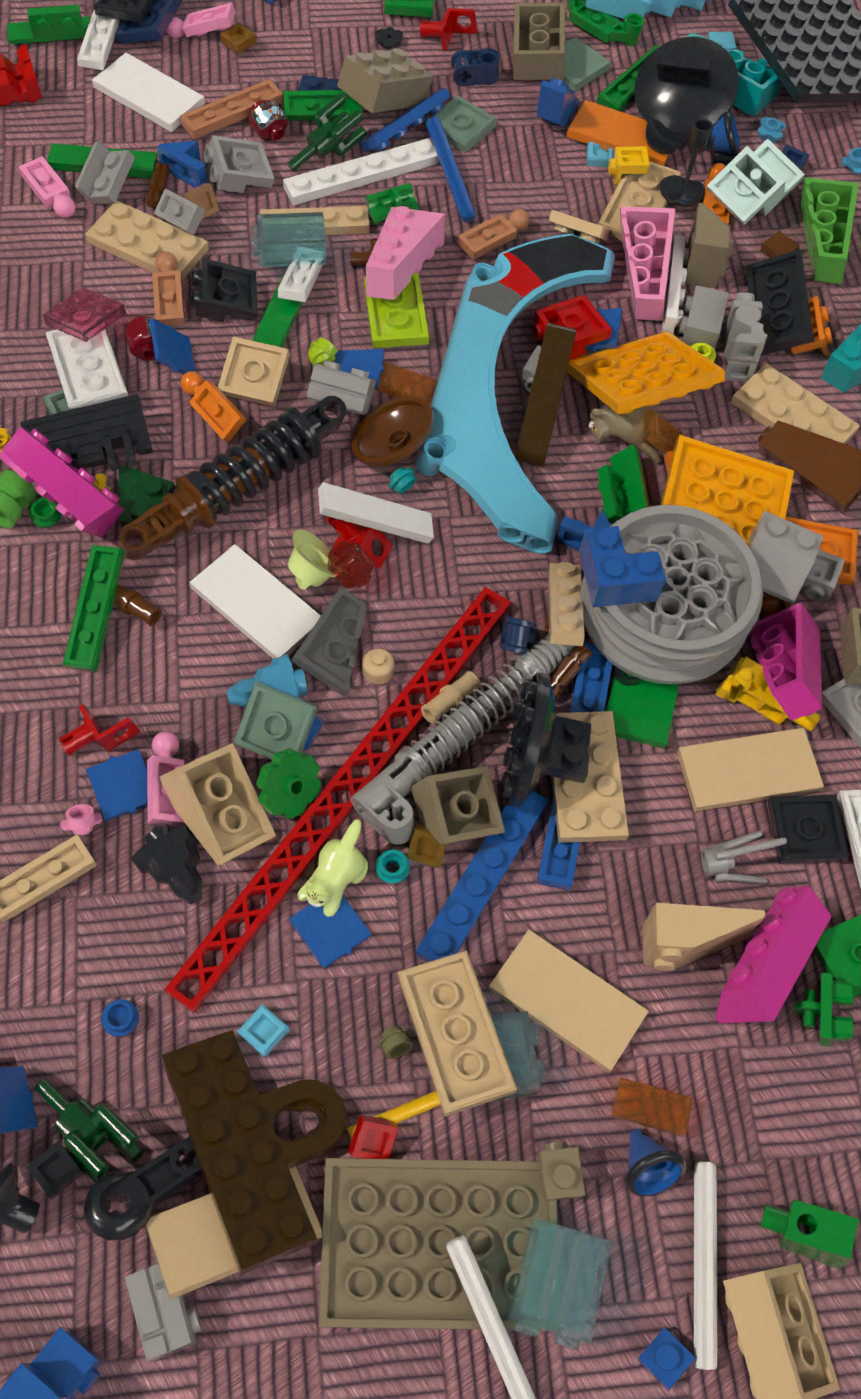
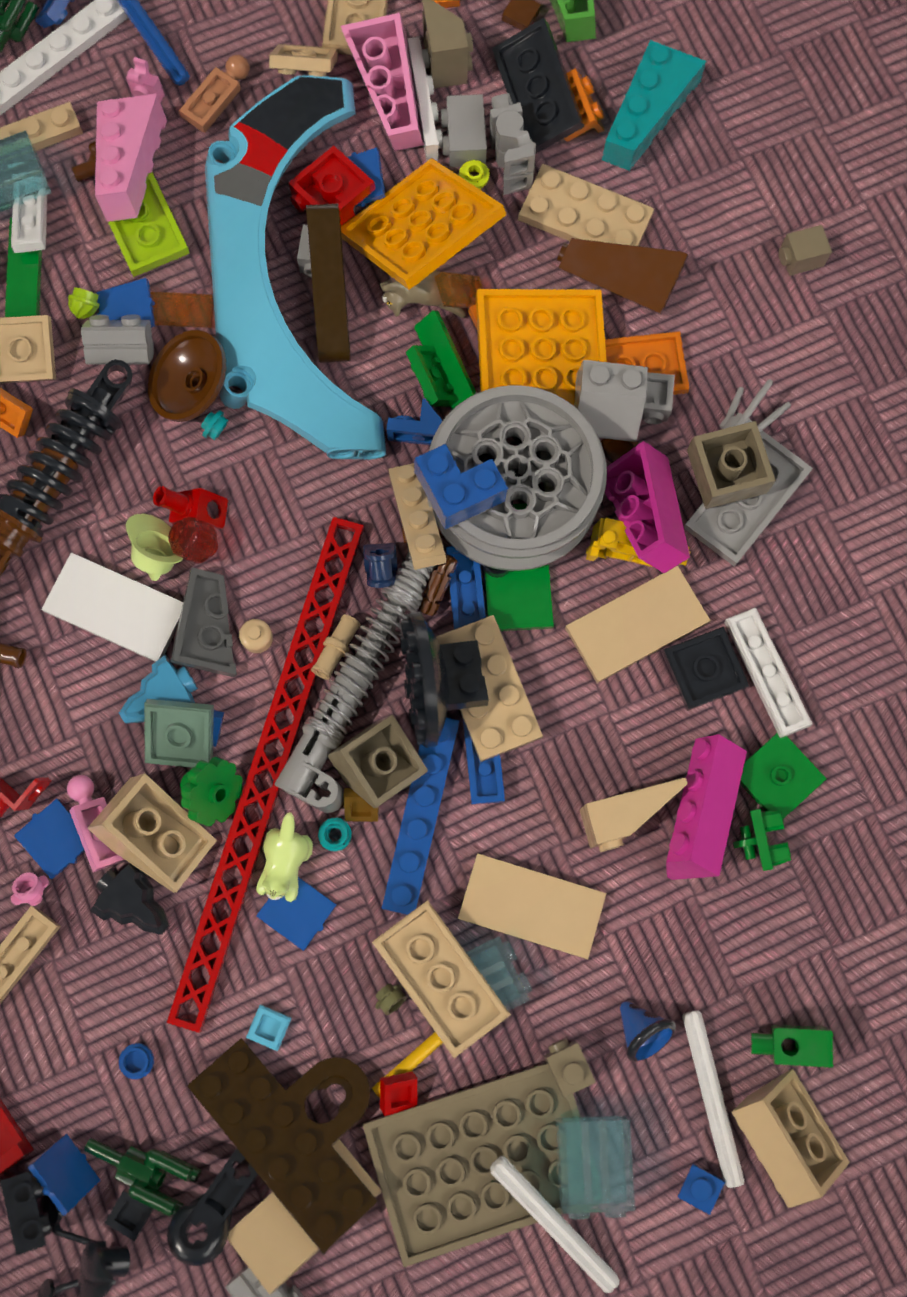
camera: 15 degrees left, 15 degrees up
white tile [318,482,434,544] -> none
green hips [365,183,420,225] -> none
clear orange plate [611,1077,693,1137] -> none
light grey plant [701,831,787,884] -> none
none -> bright pink plate [126,57,164,103]

